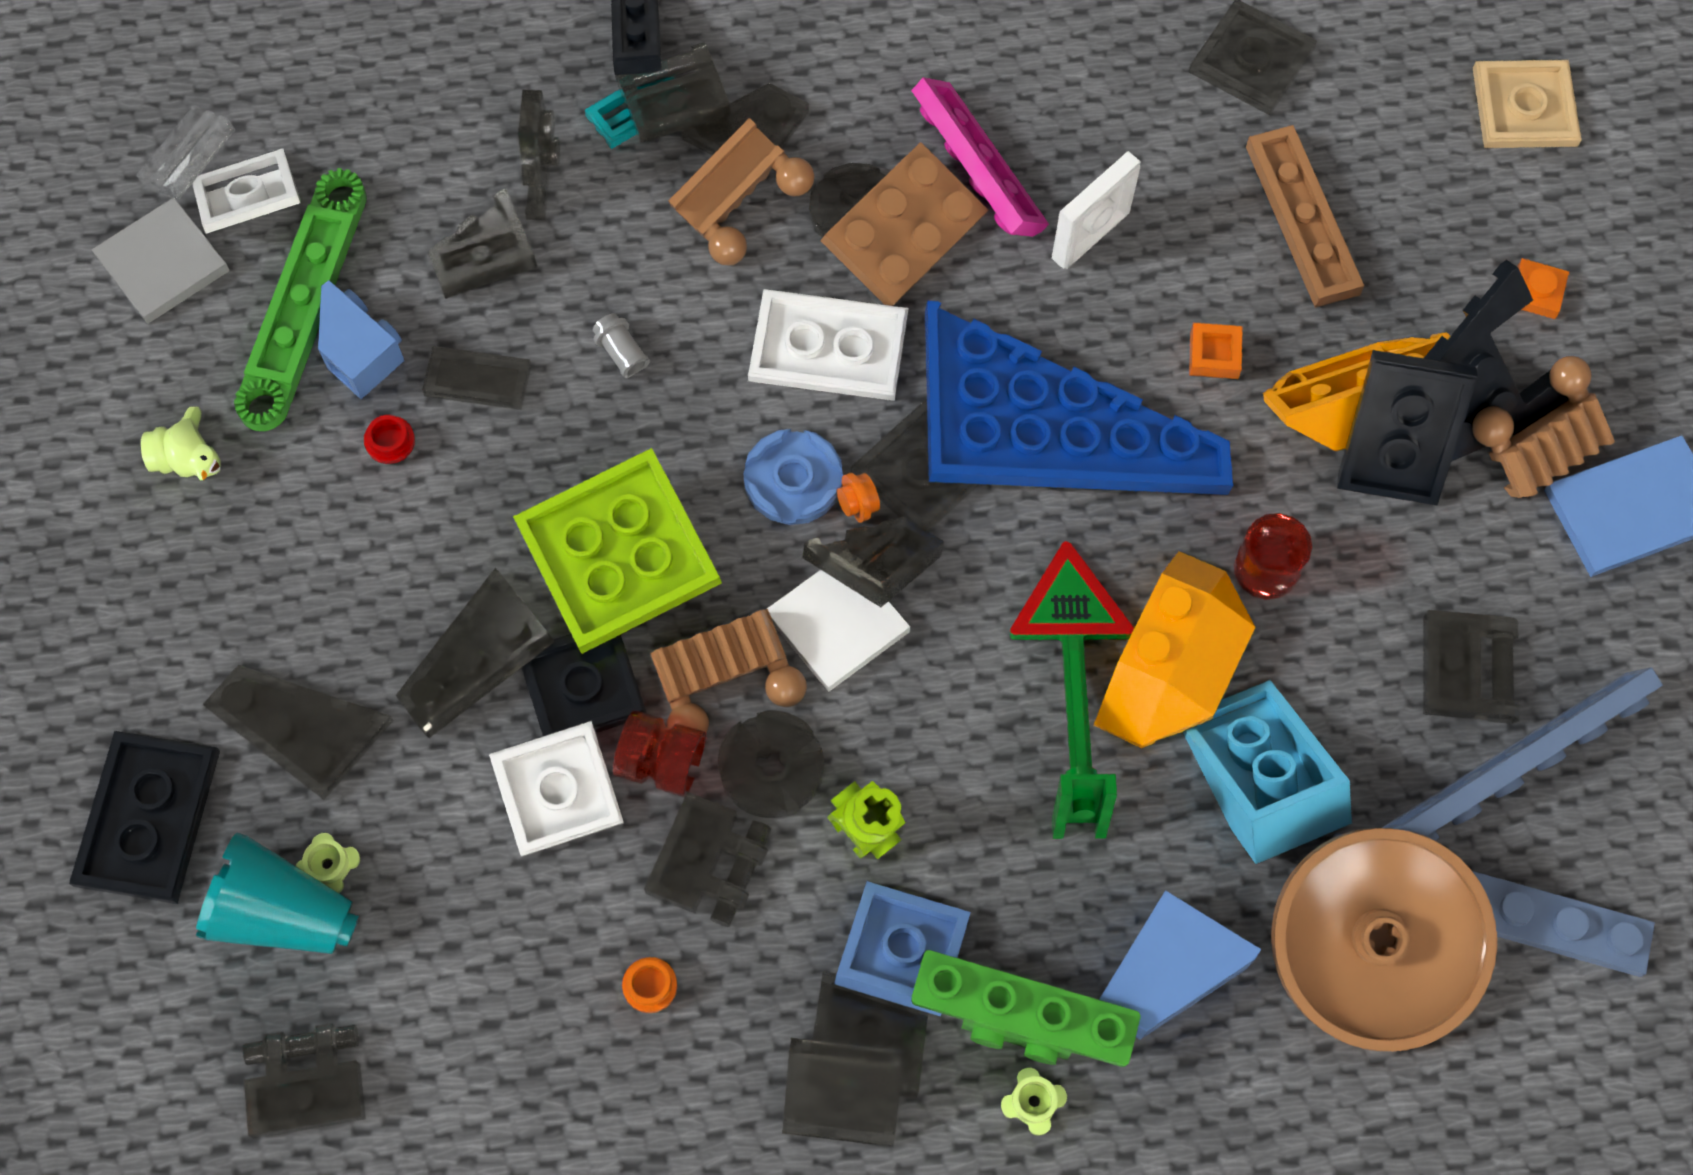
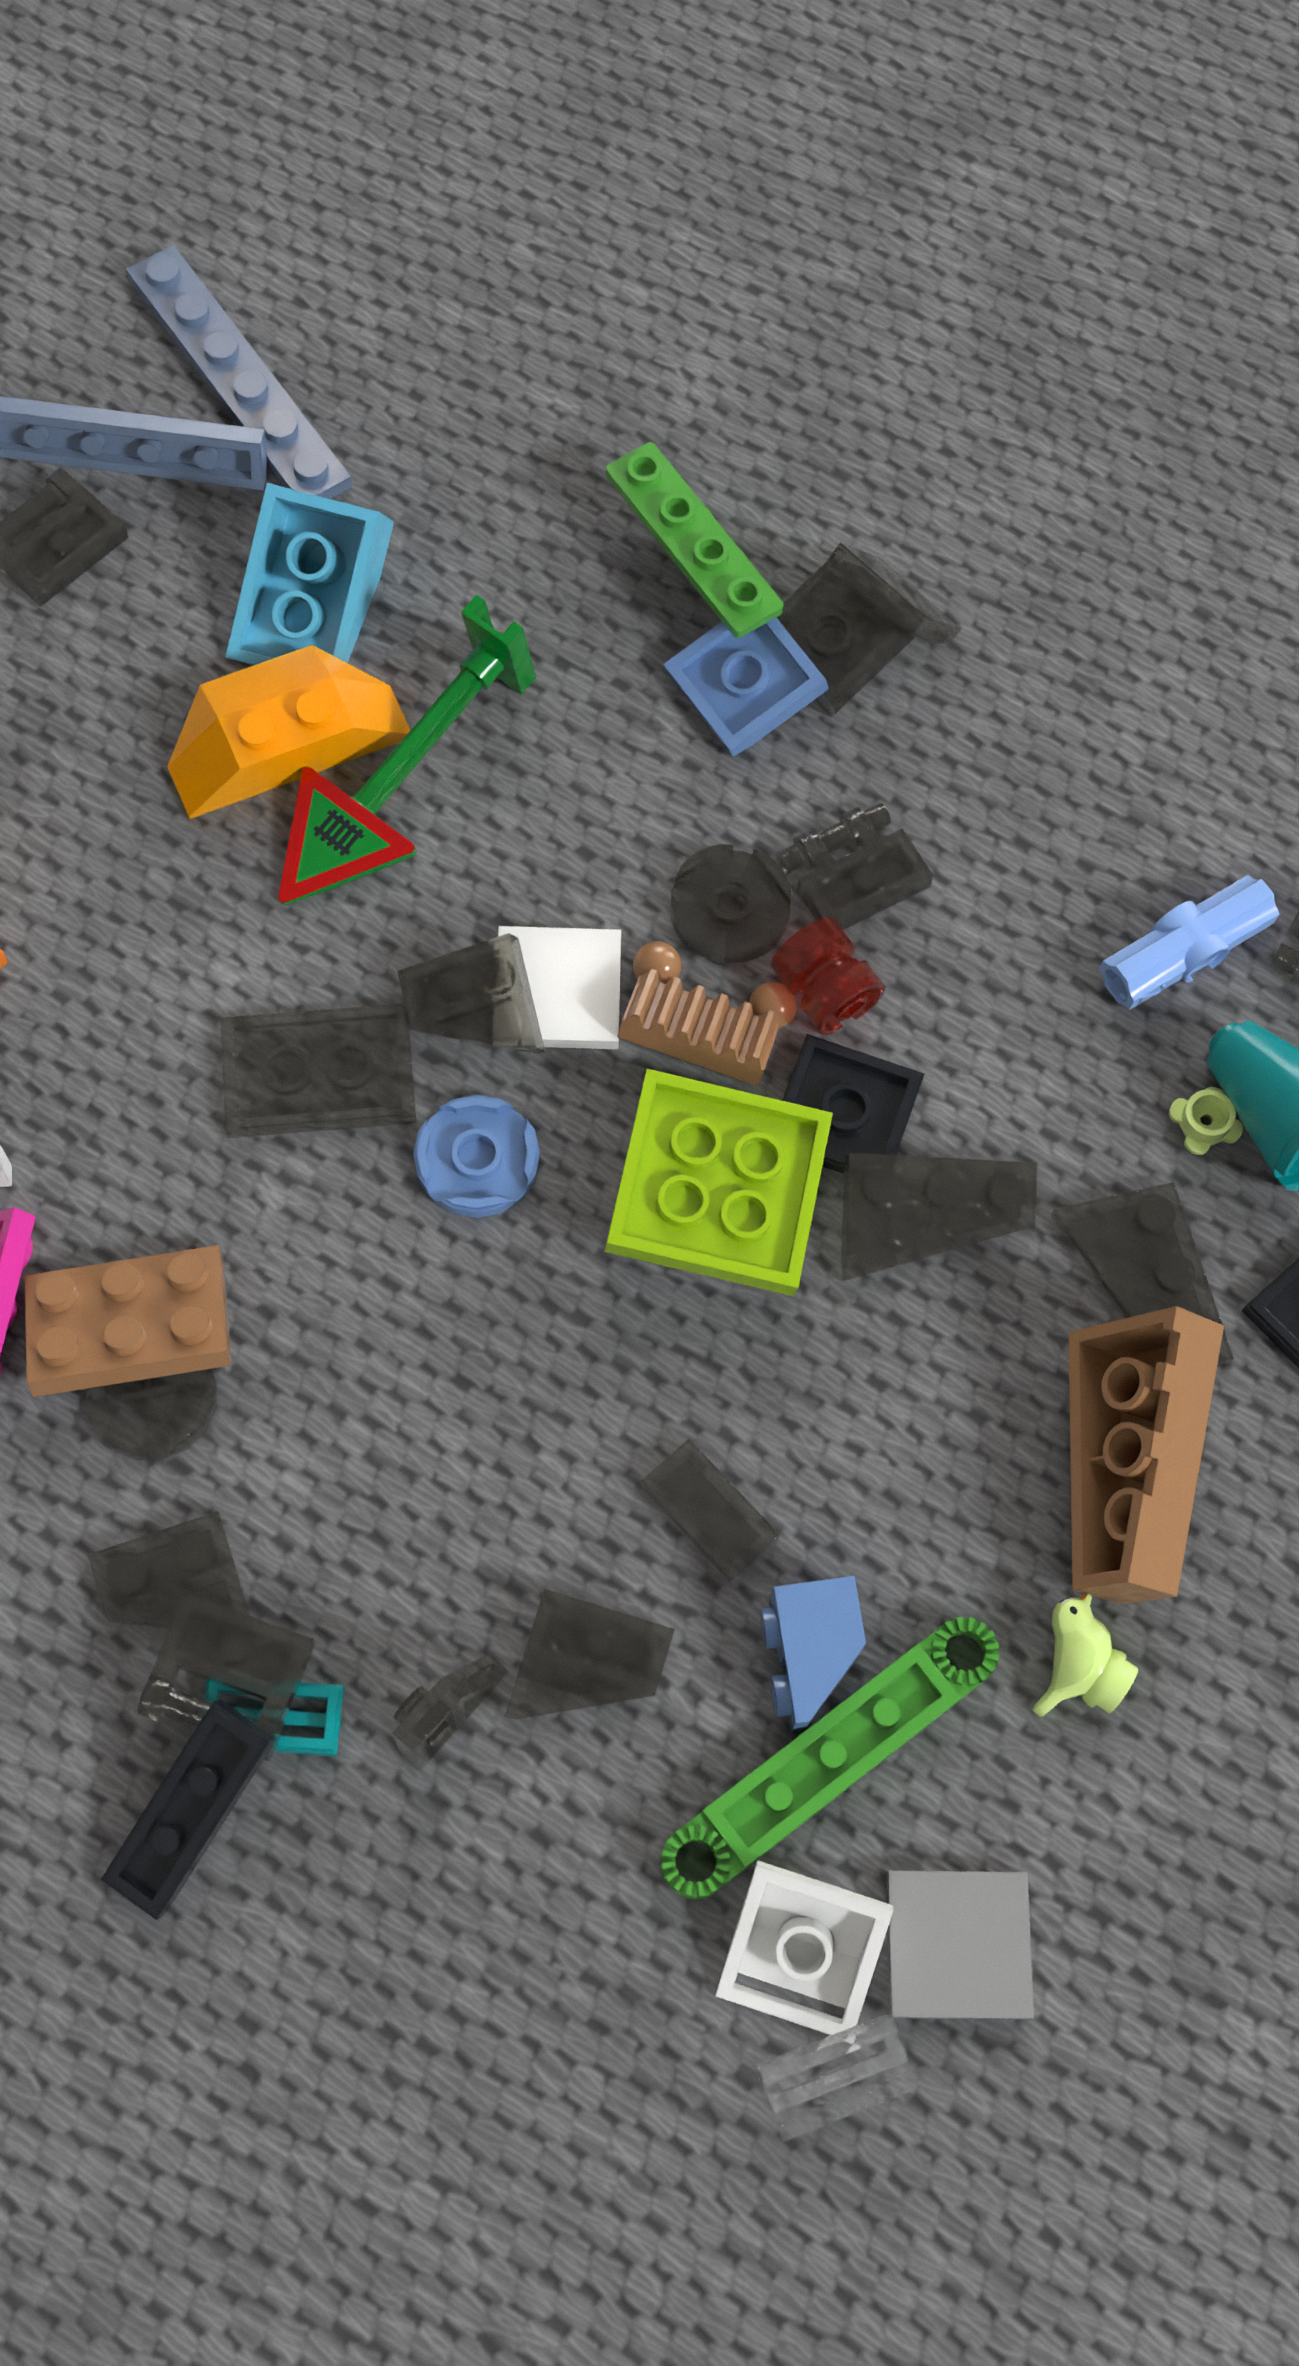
camera: 145 degrees left, 0 degrees up
red plate [364,415,415,464] -> none
white tile [489,721,624,857] -> none
light grey pin [592,313,650,378] -> none
orange plate [622,957,678,1013] -> none
medium nougat gear [668,118,814,266] -> none
white tile [748,289,909,401] -> none
lime connector [827,781,906,859] -> none
orange plate [837,472,880,523] -> none
blue wing [925,301,1233,495] -> none
yellowish green plate [1001,1068,1067,1136] -> none
medium blue slope [1099,890,1261,1040] -> none
clear red wheel [1233,513,1313,600] -> none
medium nougat dish [1271,828,1497,1052] -> none
none -> medium nougat wedge [1069,1306,1224,1604]
none -> light blue piece [1099,875,1280,1010]

